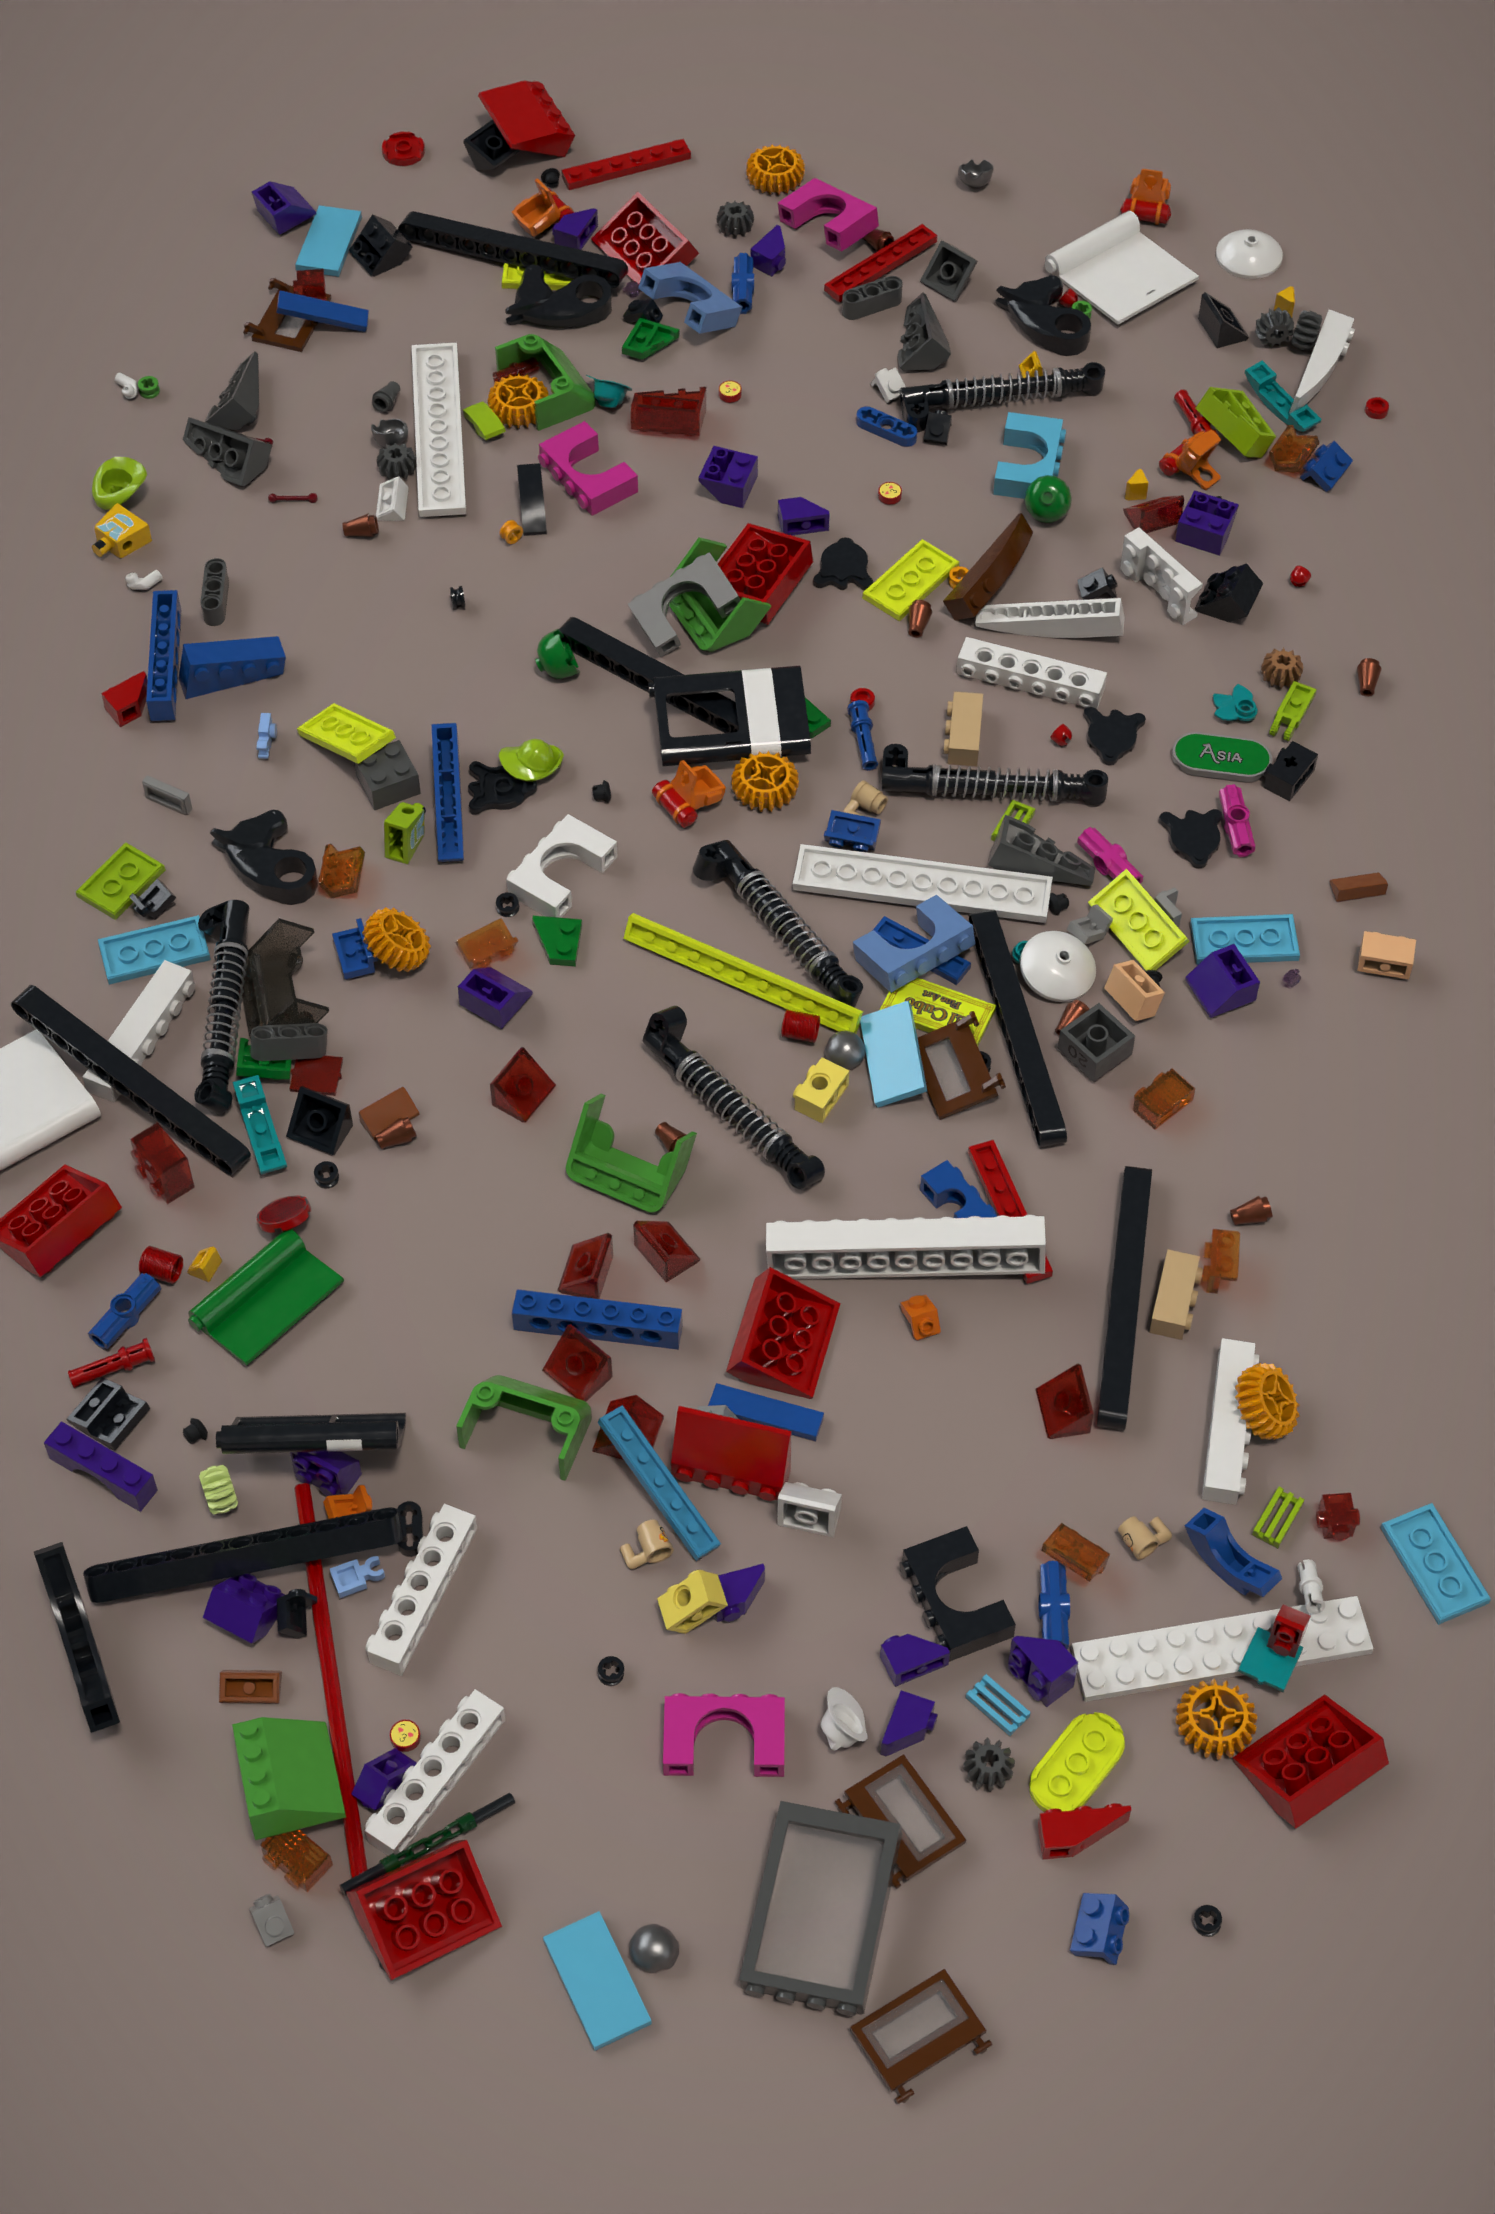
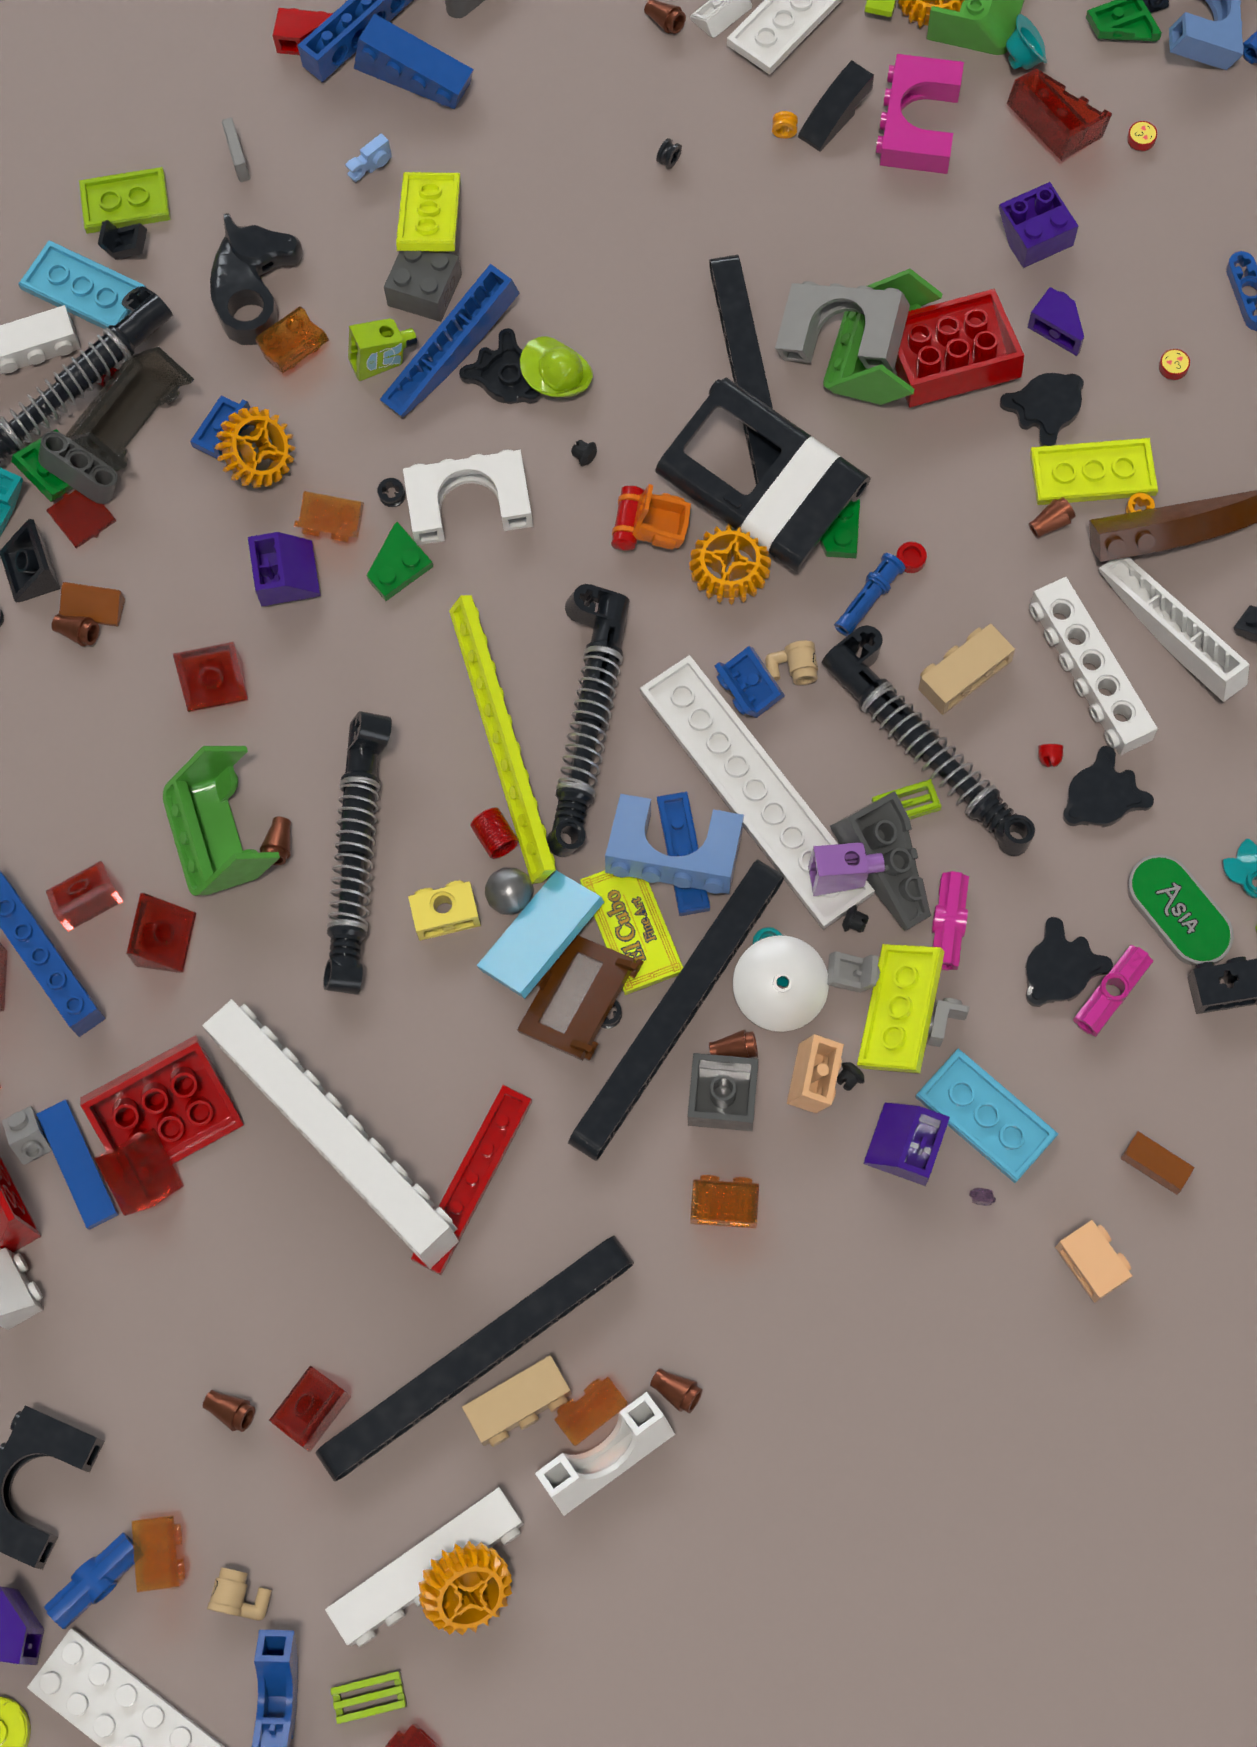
camera: 50 degrees right, 15 degrees up
green cylinder [535,629,580,679] -> none
orange bracket [900,1295,941,1340] -> none
blue arch [920,1160,997,1218] -> none
none -> clear red slope [94,1128,184,1216]
none -> copper cone [202,1390,255,1432]
none -> white arch [535,1392,675,1516]
none -> medium lavender torso [808,843,885,896]

